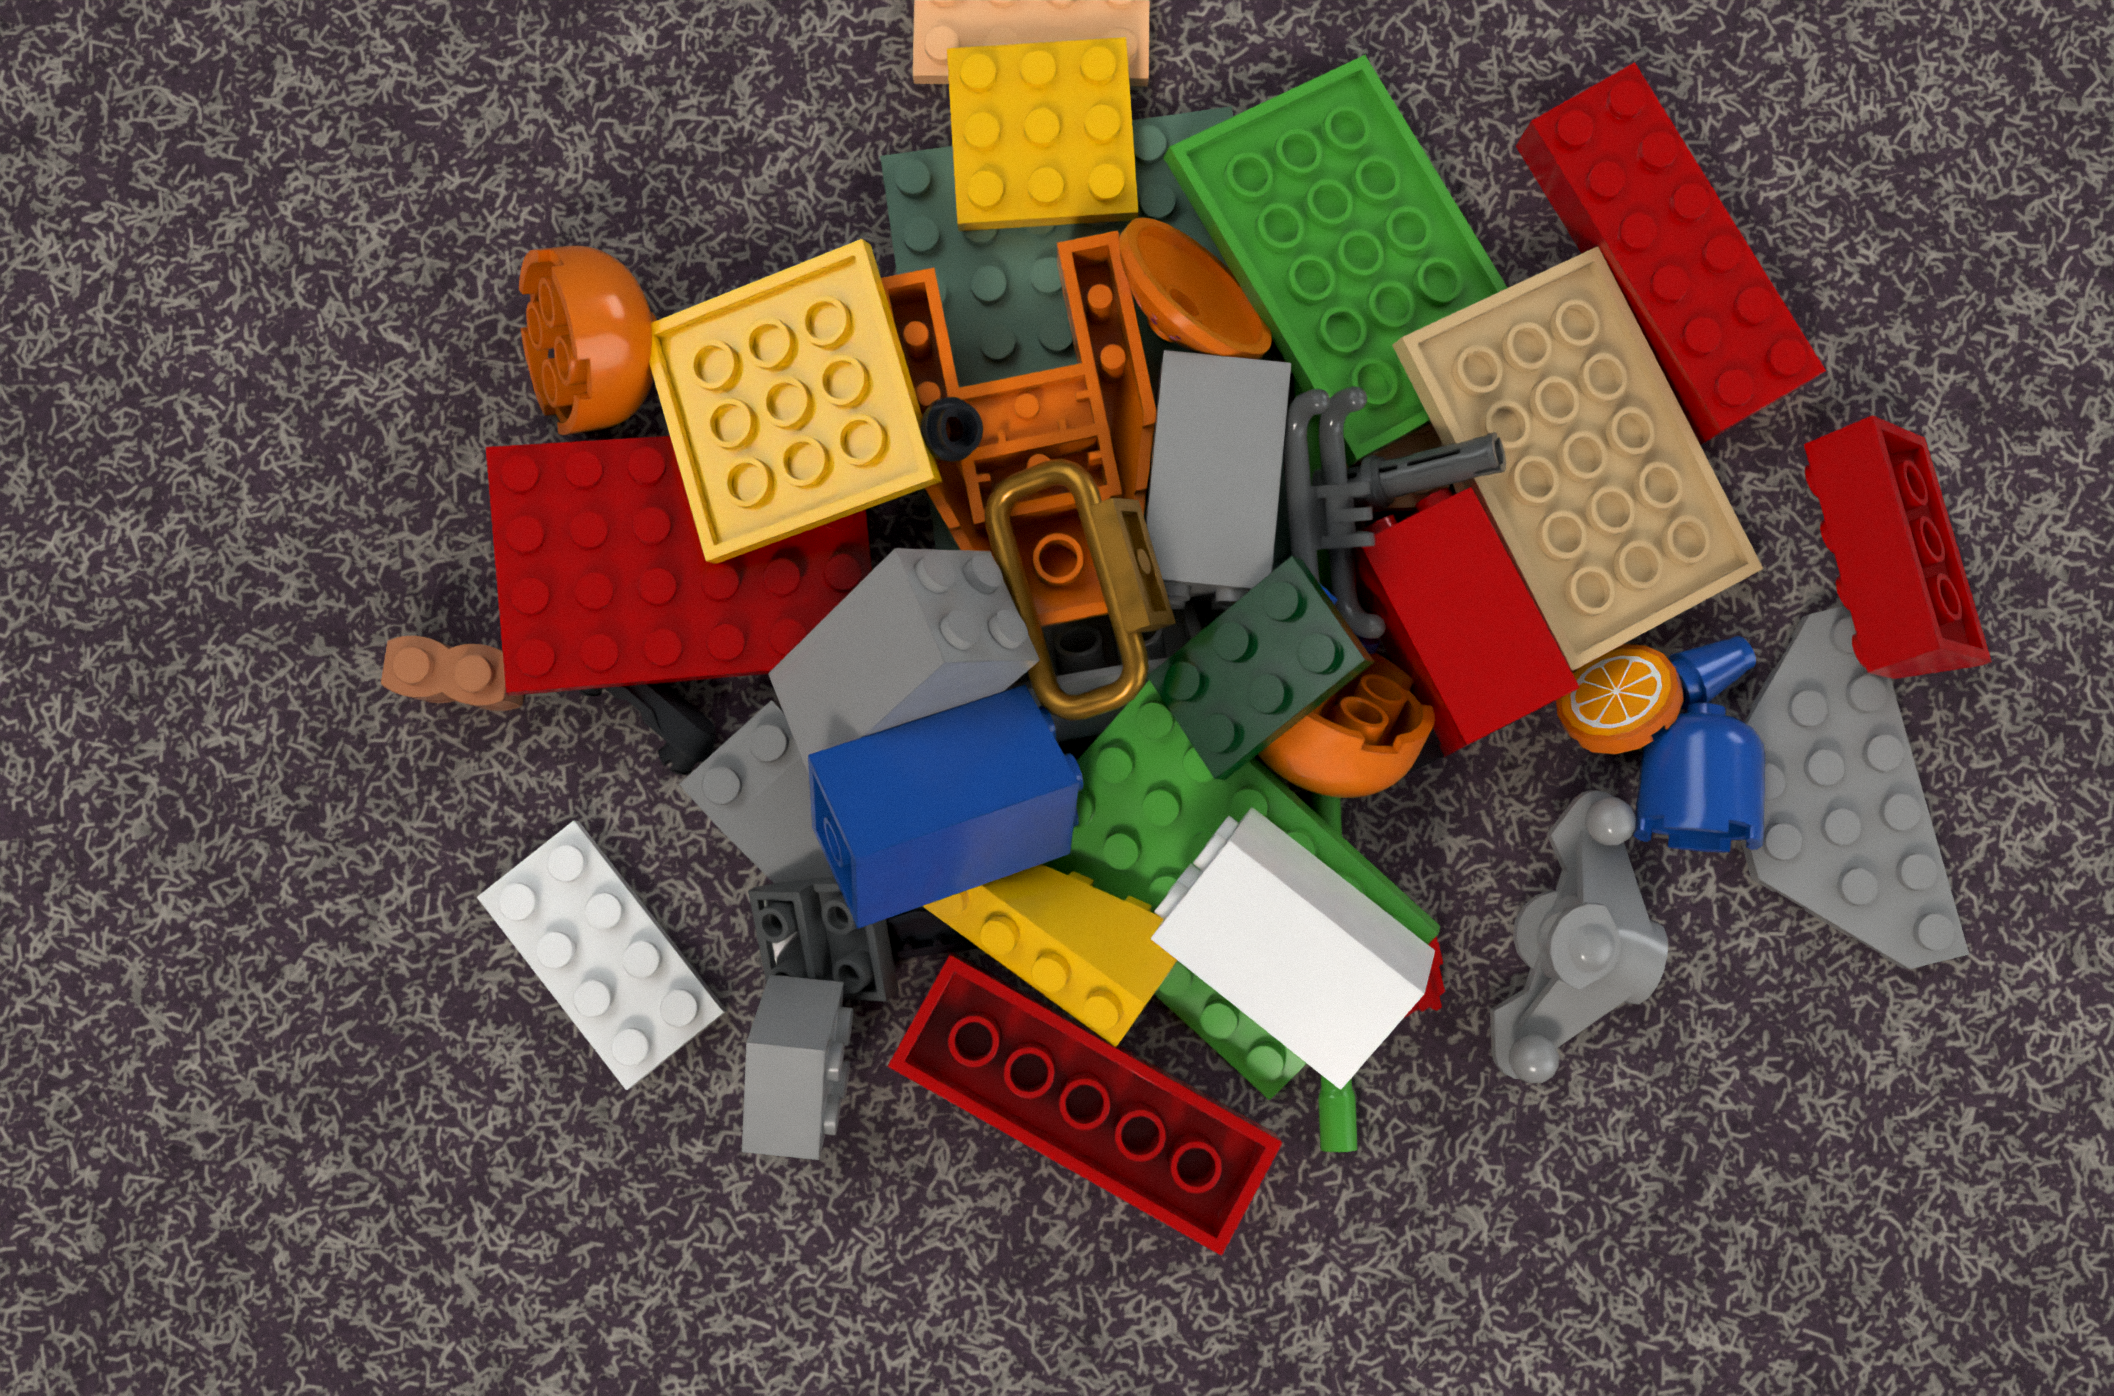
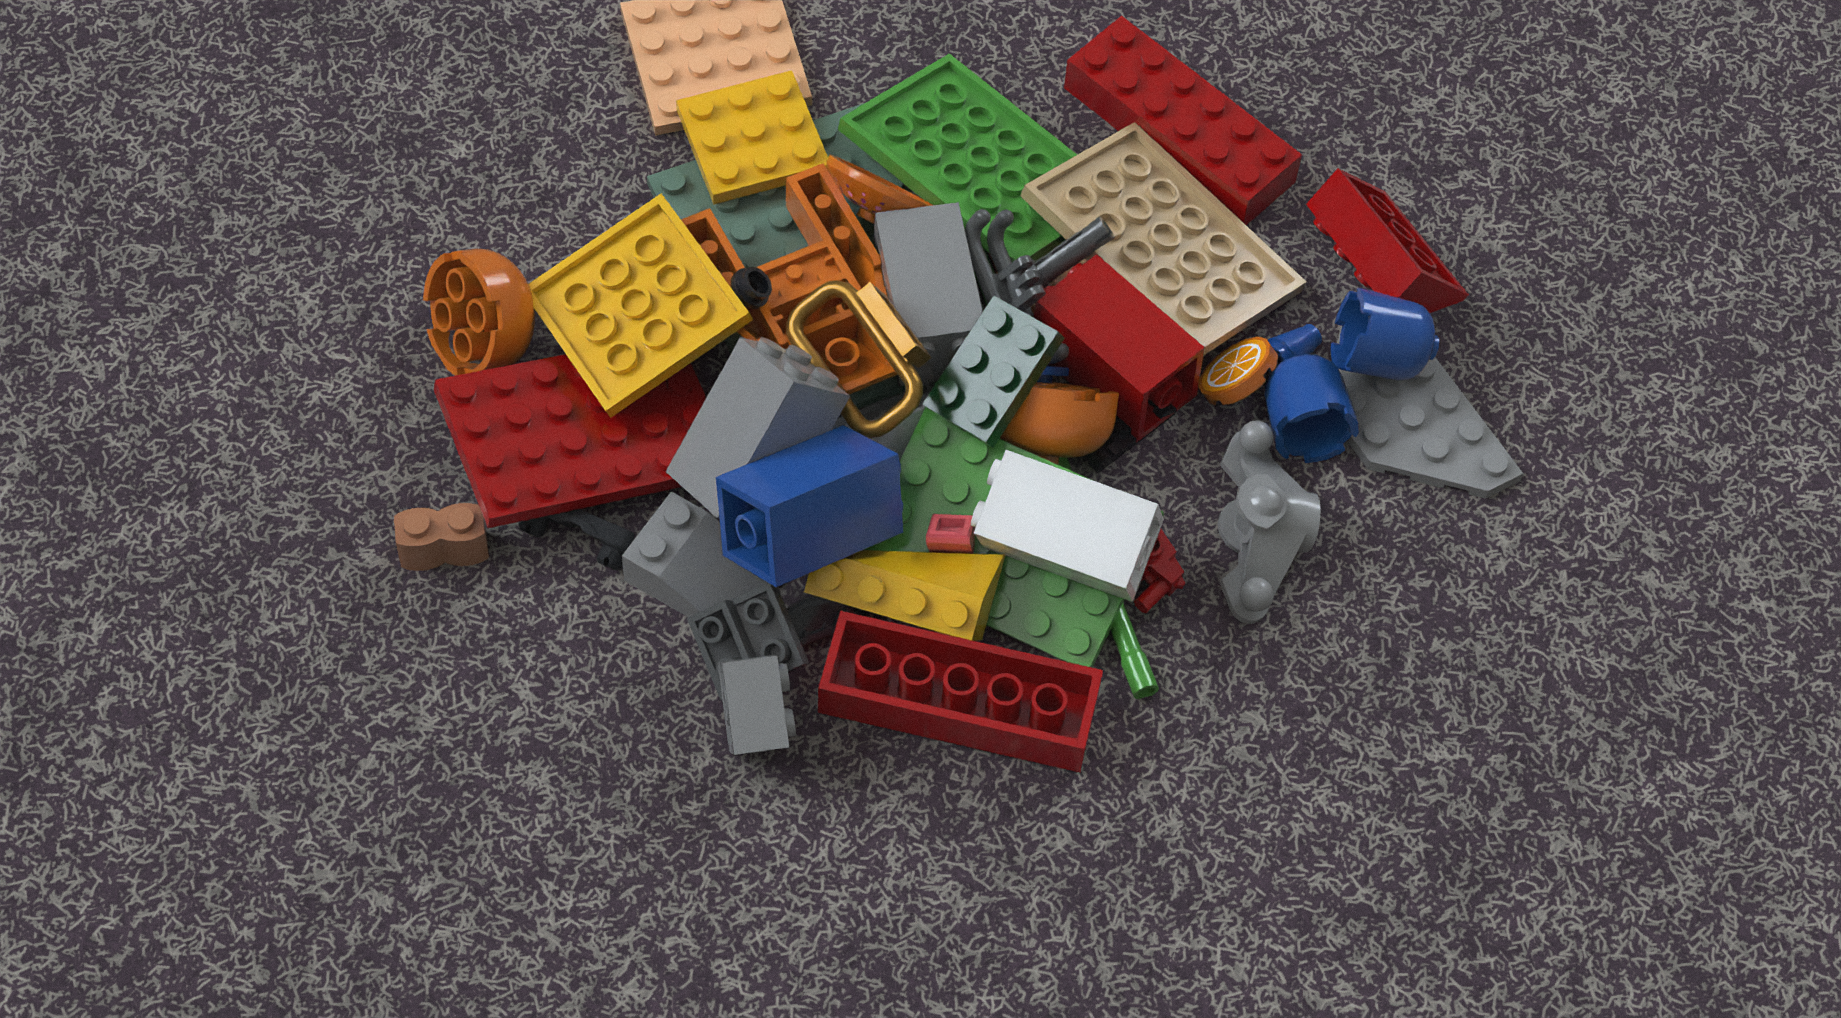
camera: 20 degrees left, 25 degrees down
white plate [477,820,727,1090] -> none
none -> coral slope [926,514,976,554]
none -> blue cylinder [1331,288,1439,380]

